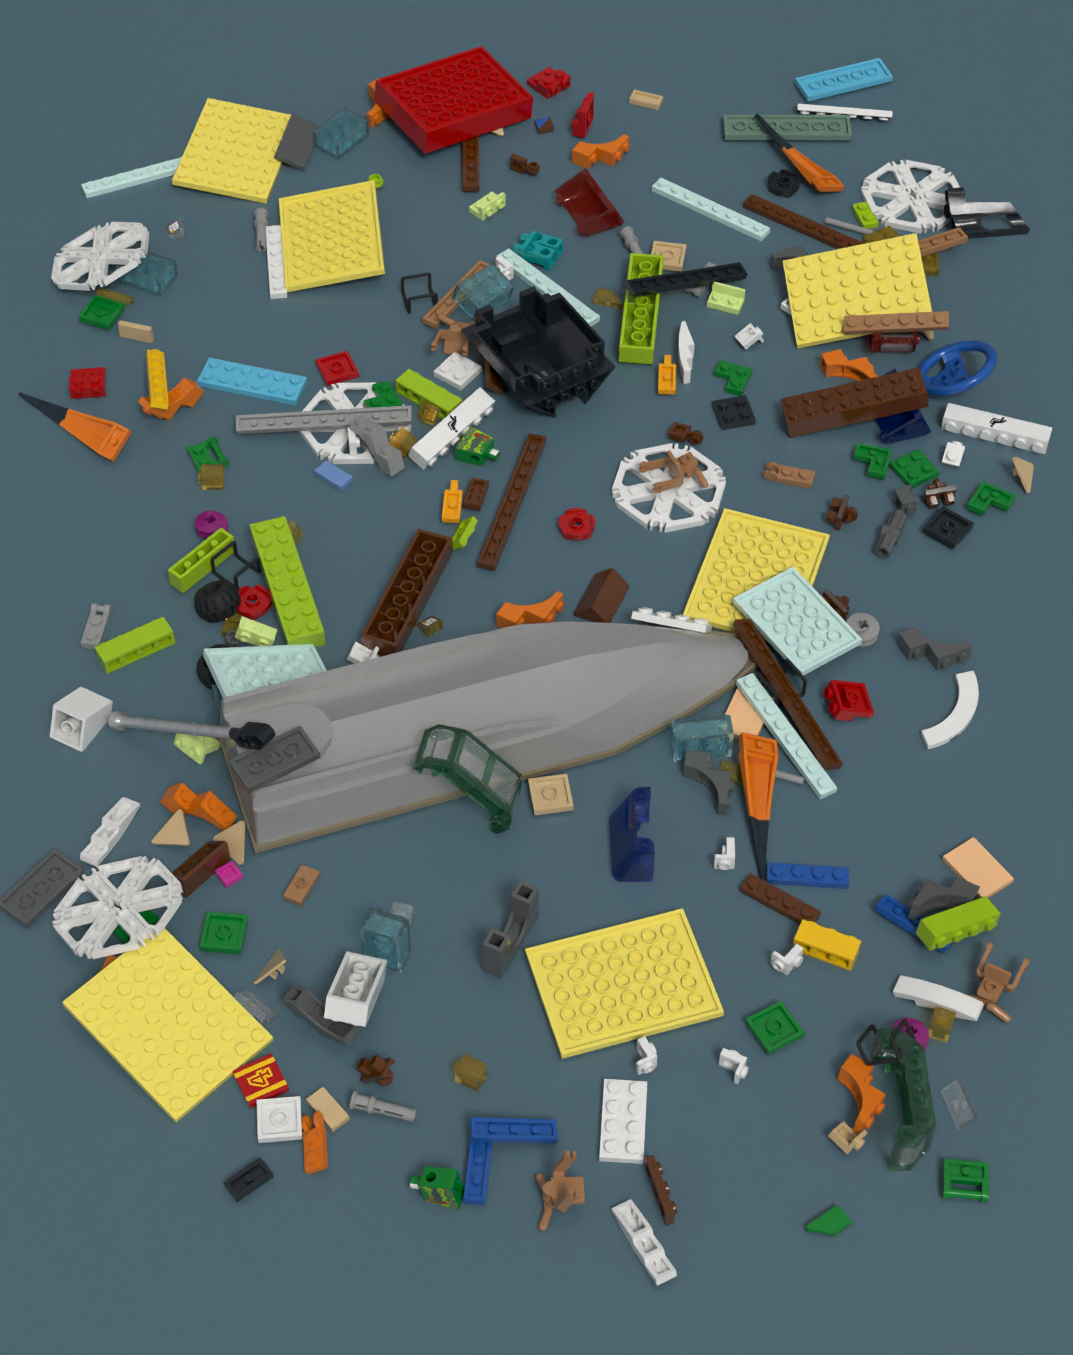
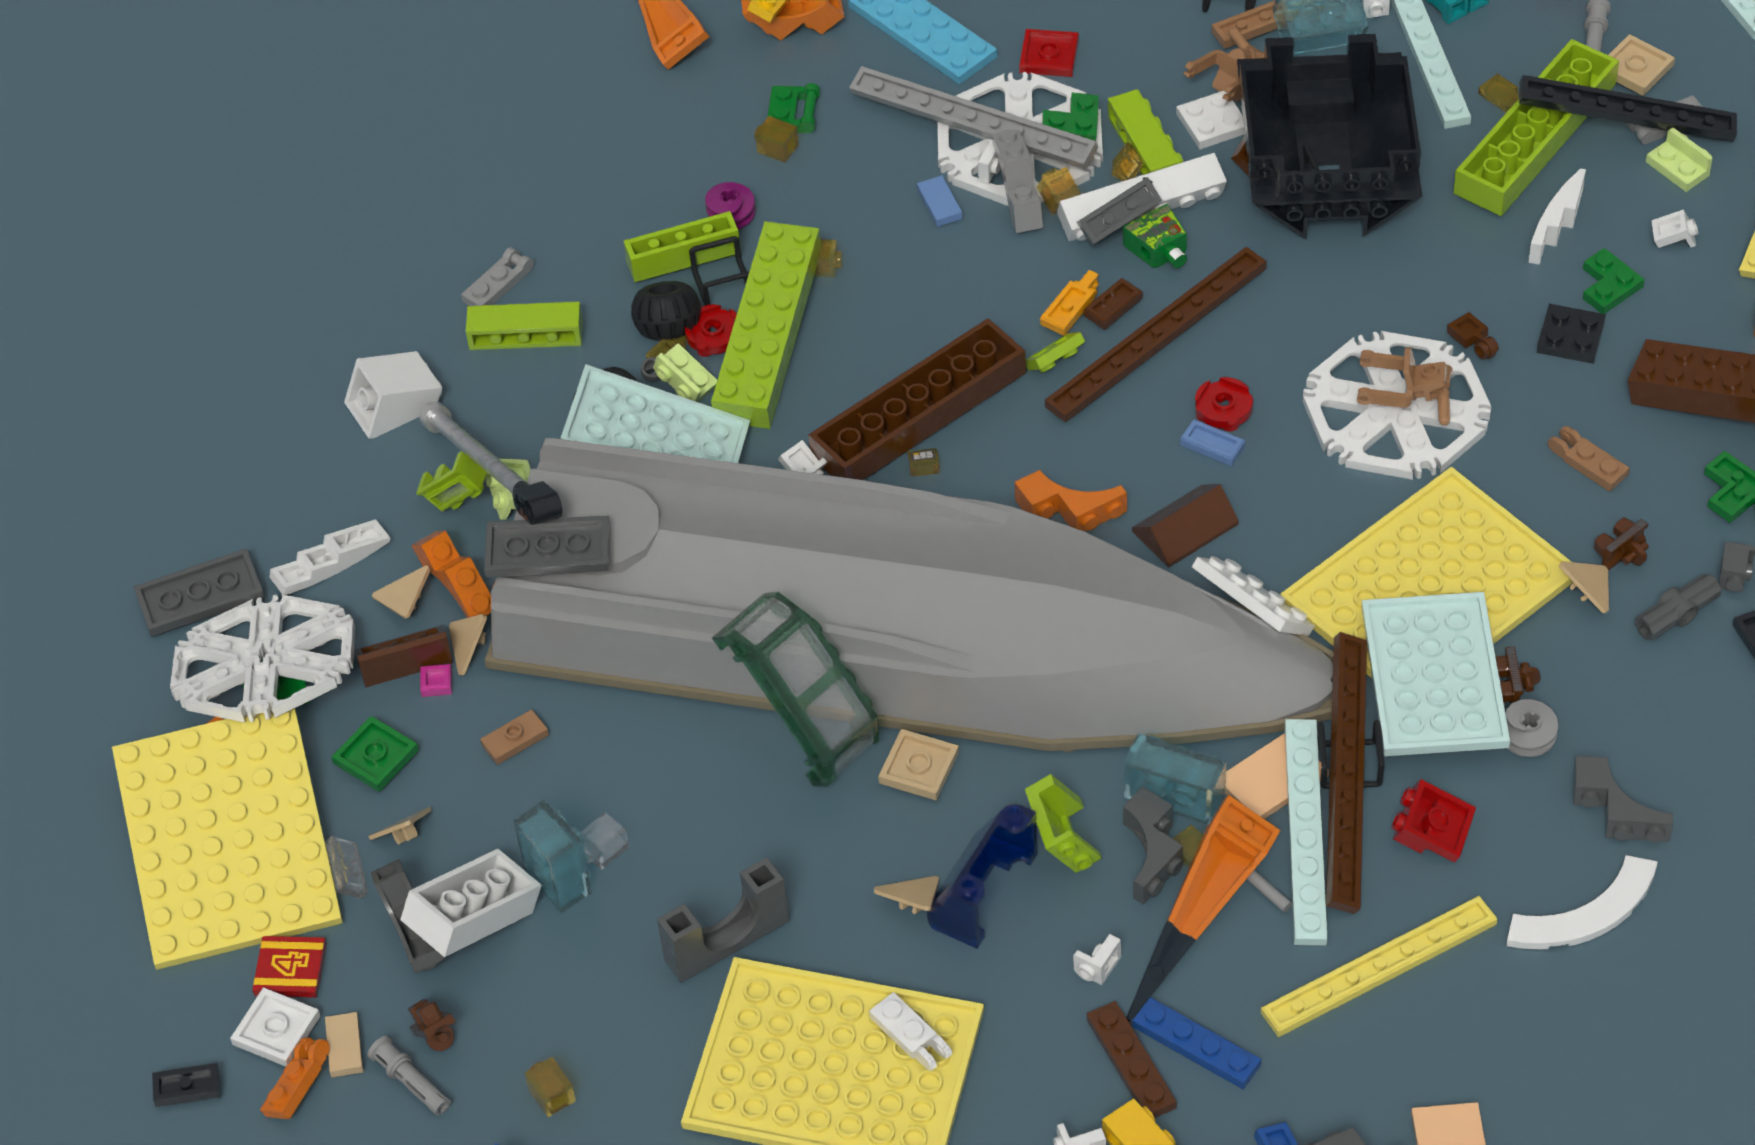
camera: 35 degrees right, 0 degrees up
light orange hinge [658,355,676,395] -> none
none -> lime window [416,451,487,512]
none -> white hinge [869,992,952,1071]
none -> tan piece [874,876,939,914]
none -> lime panel [1025,774,1102,873]
none -> dark grey plate [1076,177,1163,246]
none -> medium blue tile [1180,419,1245,467]
none -> light yellow tile [1261,896,1497,1038]
none -> tan piece [1559,561,1609,614]

